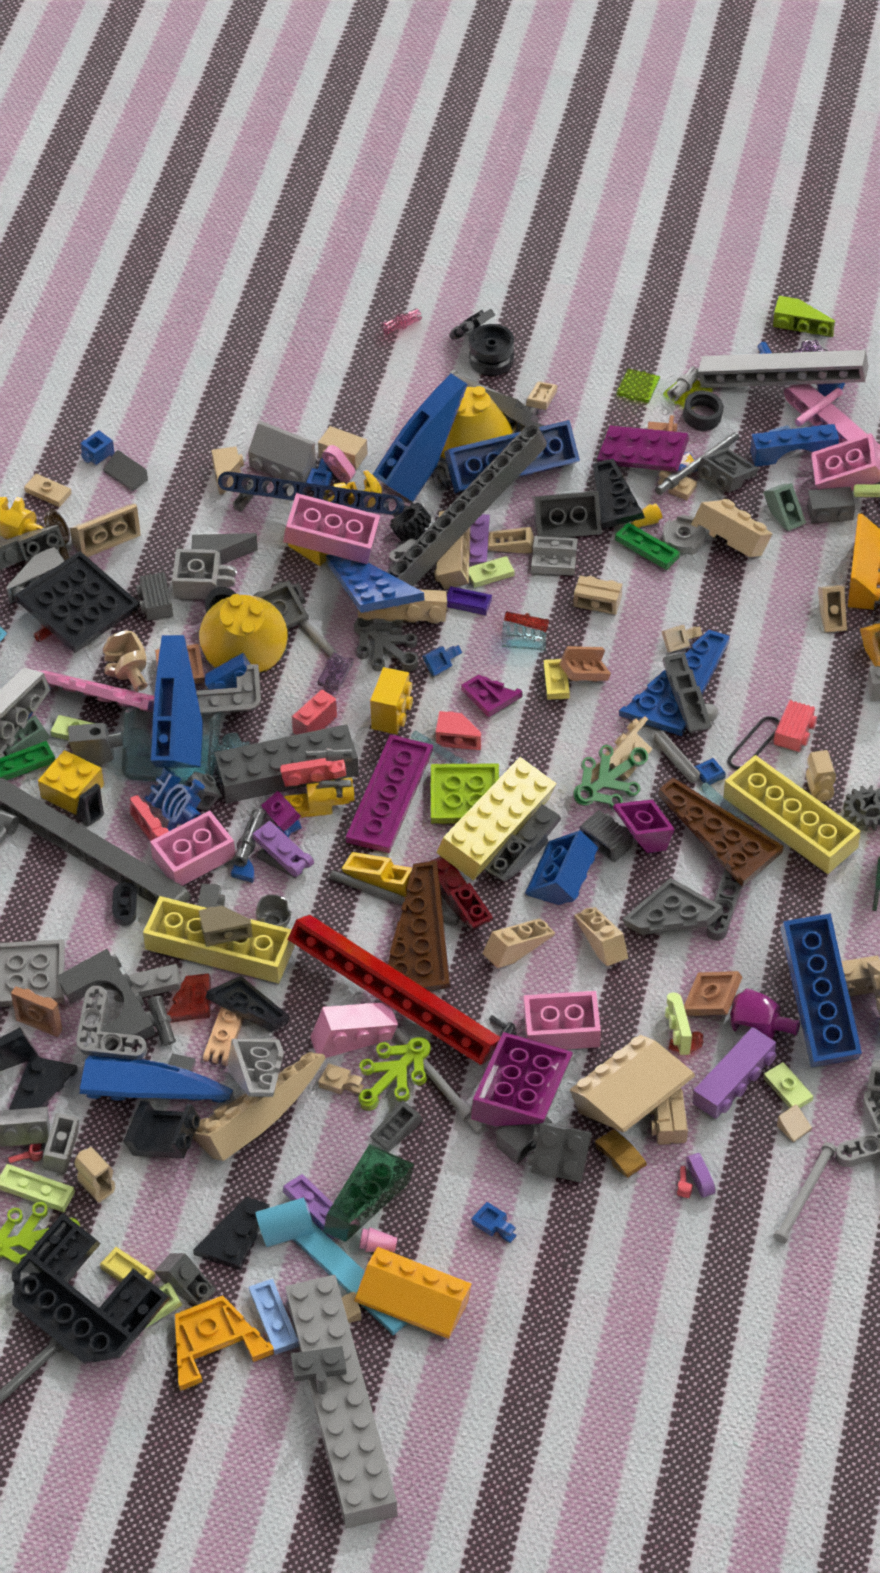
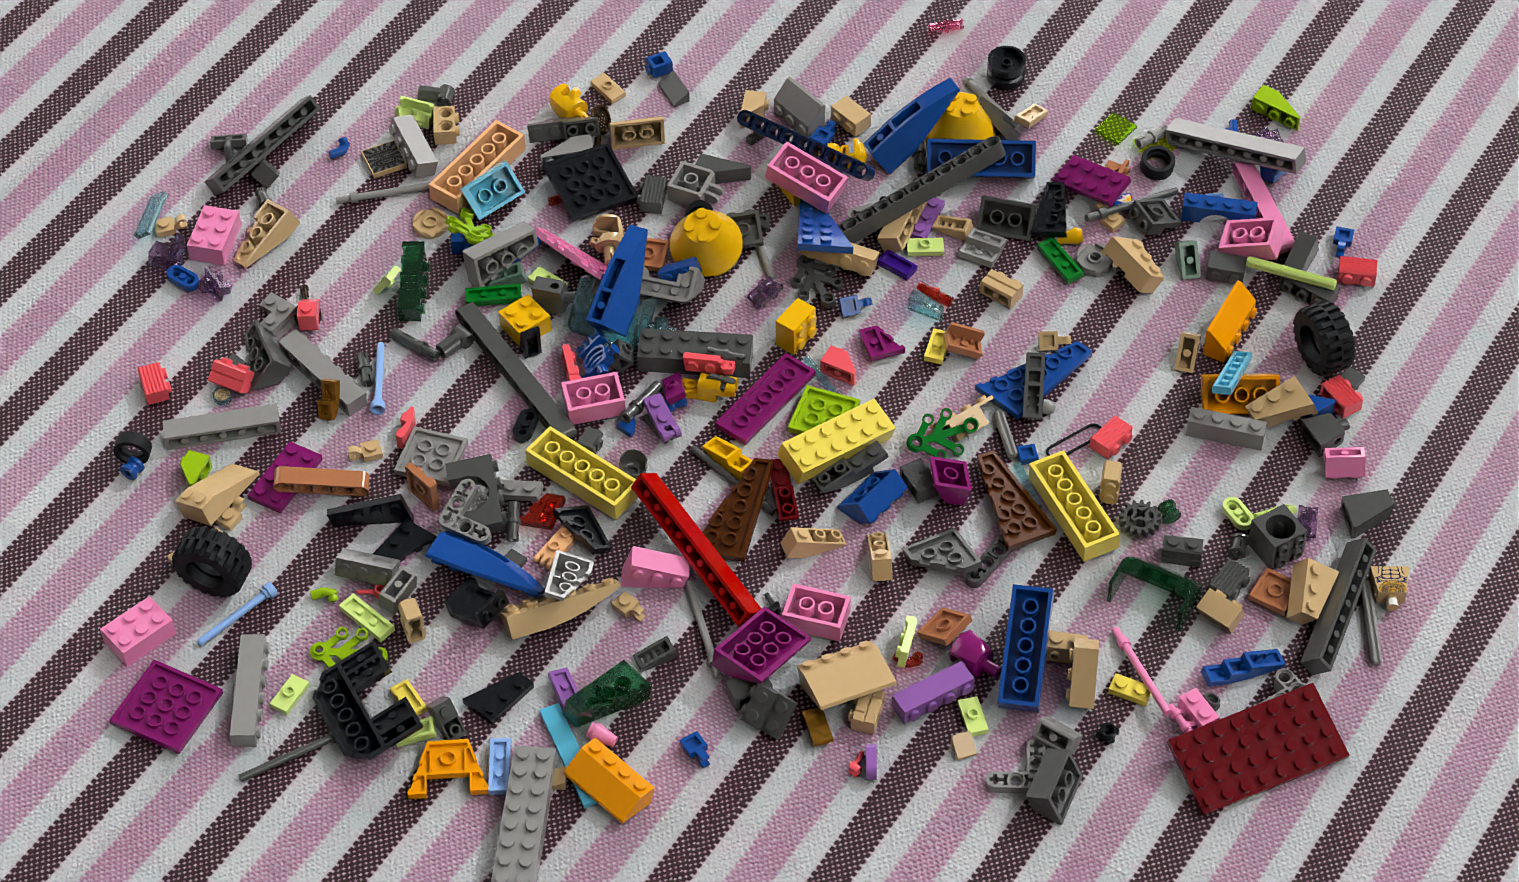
camera: 20 degrees right, 0 degrees up
dark tan slope [199,906,253,947] -> none
medium azure brick [255,1197,315,1247] -> none
coral brick [291,690,337,735] -> none
dark grey plate [291,1346,347,1395] -> none
bright pink beam [322,445,356,483] -> none
lime plant [358,1037,431,1111] -> none
black tyre [390,502,432,542] -> none
black plate [449,309,495,339] -> none
light grey bar [773,1142,837,1243] -> none
bright pink bar [795,388,843,427] -> none

